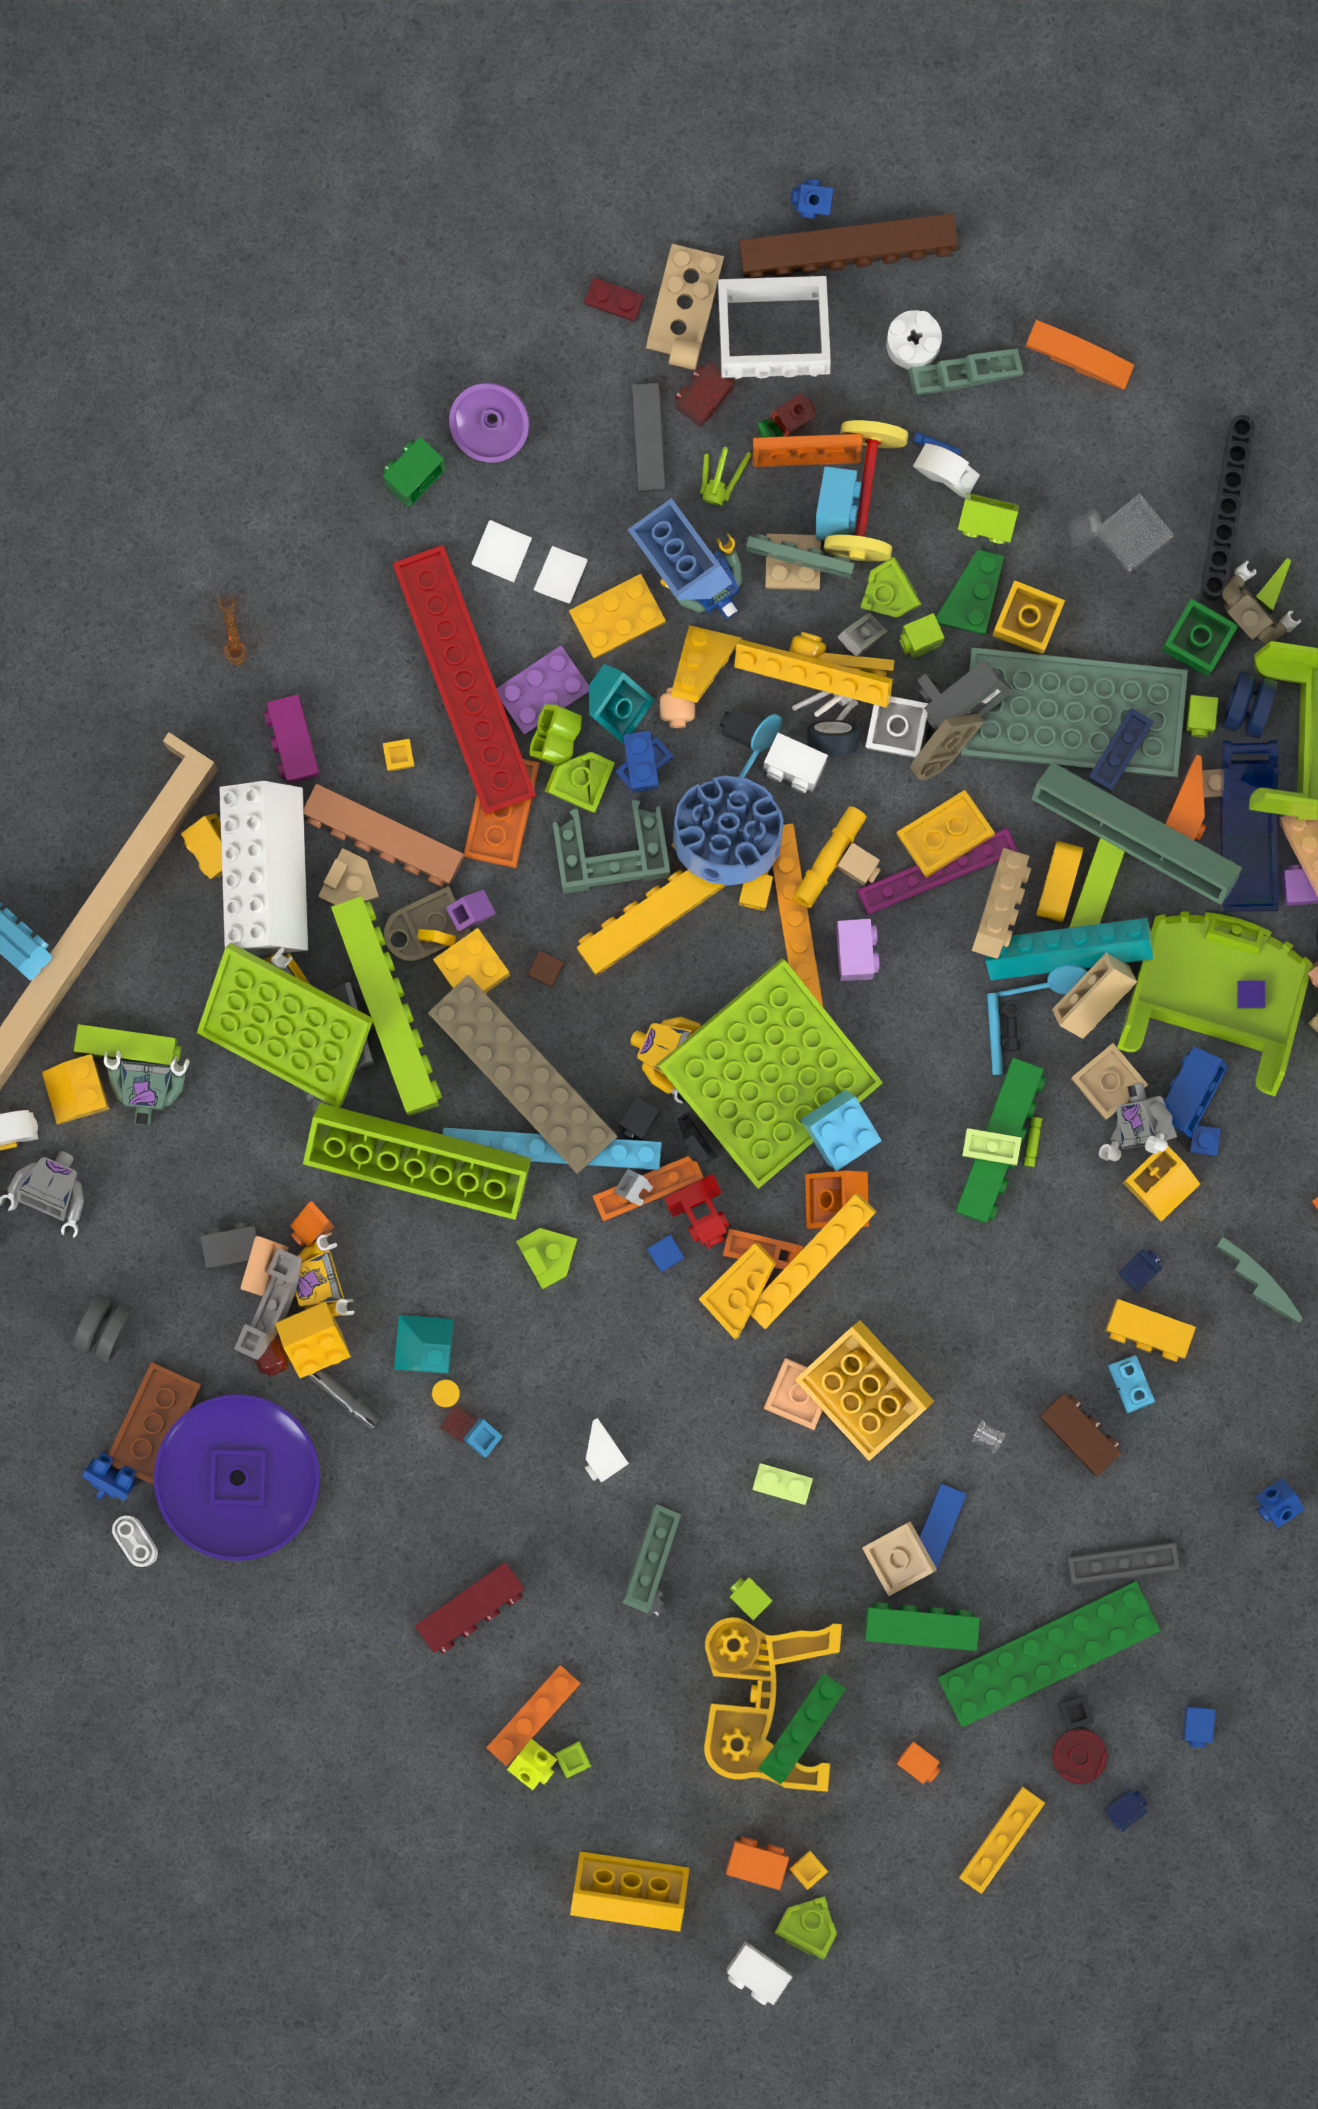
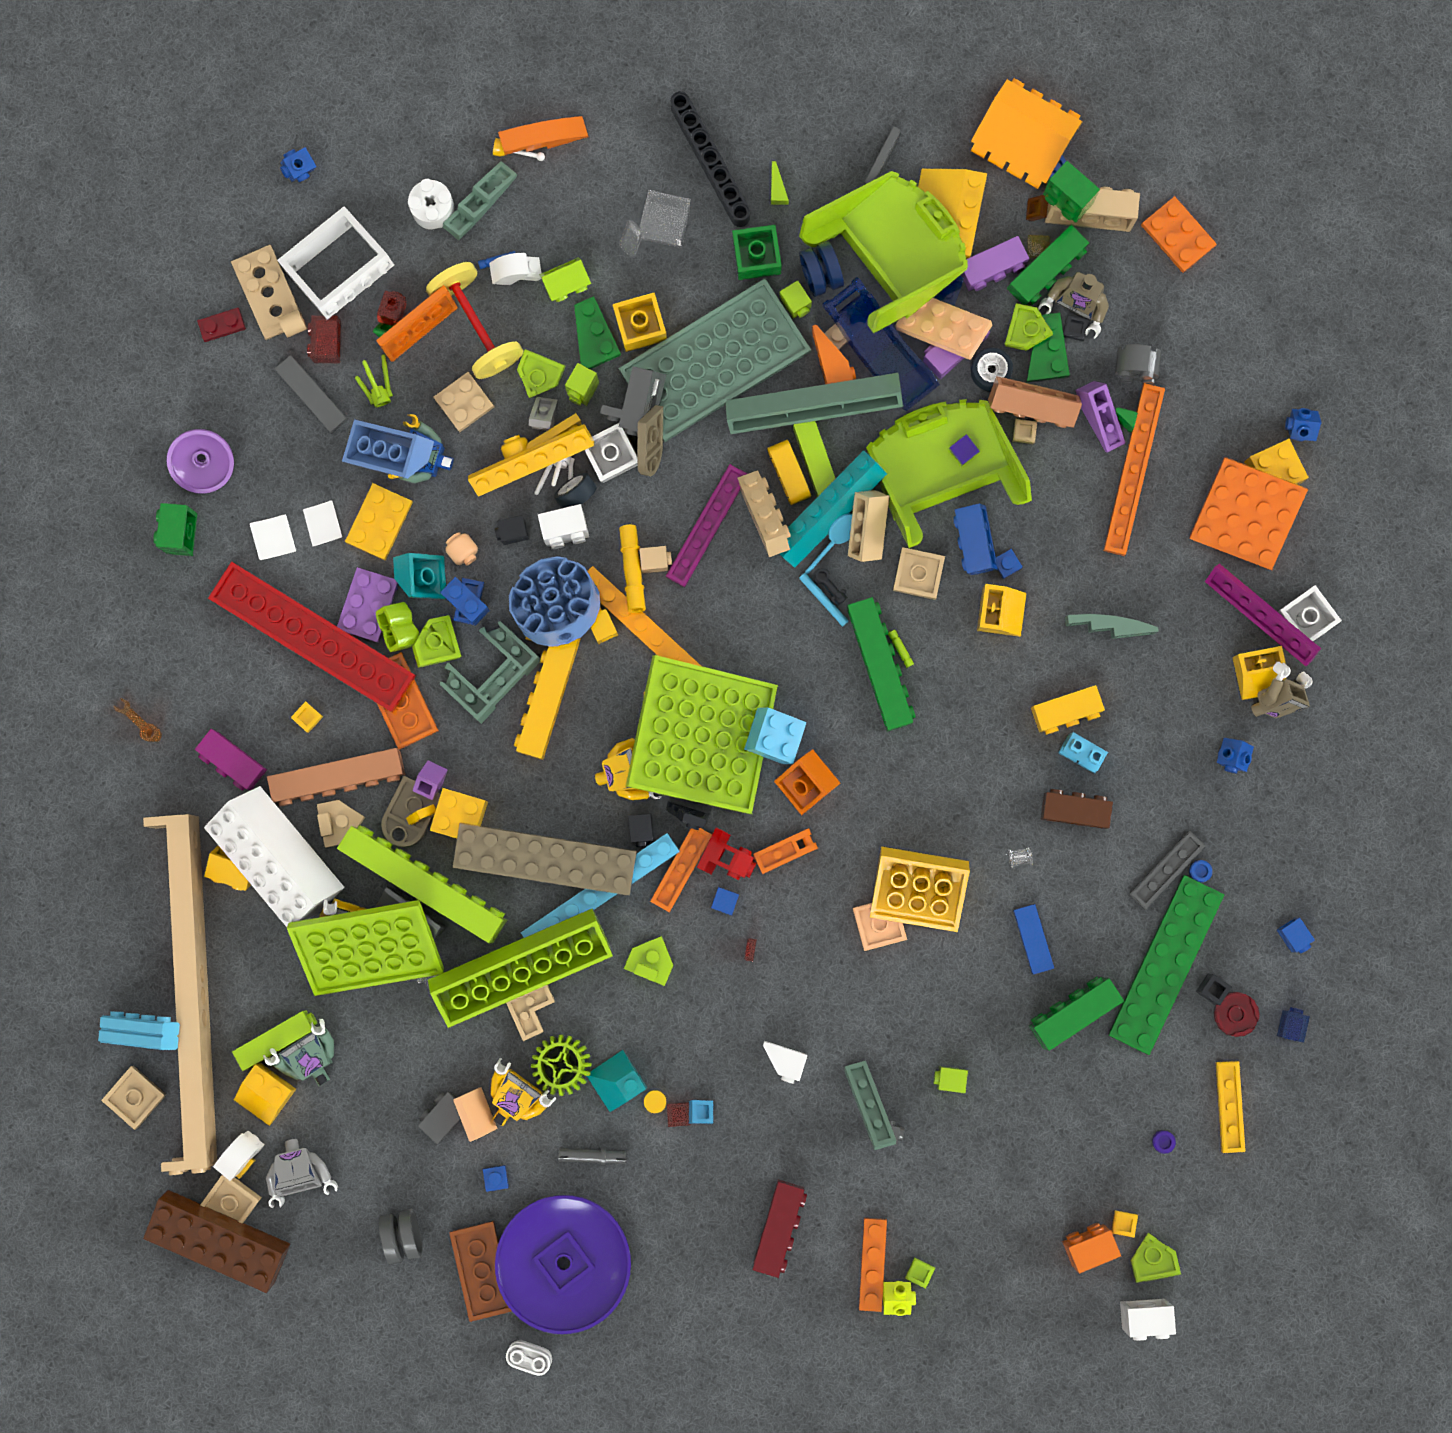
camera: 35 degrees left, 0 degrees up
blue hips [82,1452,137,1501] -> none
light grey slope [234,1247,301,1360] -> none
clear red head [253,1337,291,1377] -> none
yellow brick [275,1302,351,1378] -> none
orange slope [290,1201,334,1247] -> none
reddish brown tile [527,950,564,987] -> none
yellow slope [570,1851,689,1931] -> none
light grey tile [614,1169,653,1206] -> none
yellow wing [671,625,742,702] -> none
yellow wing [699,1243,776,1339] -> none
yellow animal [704,1617,842,1792] -> none
reddish brown brick [739,213,958,278] -> none
medium azure piece [739,714,782,778] -> none
sand green plate [746,534,854,579] -> none
yellow plate [750,1193,877,1329] -> none
yellowish green plate [752,1463,813,1505] -> none
green brick [758,1673,846,1785] -> none
medium azure brick [816,466,861,541] -> none
lavender brick [836,919,879,981] -> none
tan plate [862,1521,937,1596] -> none
yellow tile [896,790,995,878] -> none
orange brick [896,1741,940,1784] -> none
yellowish green plate [962,1128,1022,1165] -> none
dark blue plate [1088,708,1154,792] -> none
torso [1099,1083,1177,1161] -> none
clear blue bracket [1117,1249,1162,1293] -> none
dark tan torso [1222,561,1301,644] -> none
none -> blue plate [483,1165,509,1192]
none -> hinge [493,138,545,161]
none -> tan plate [506,985,555,1041]
none -> lime gear [531,1035,592,1096]
none -> clear red tile [744,938,757,962]
none -> dark purple tile [1152,1130,1176,1154]
none -> blue tile [1189,860,1212,882]

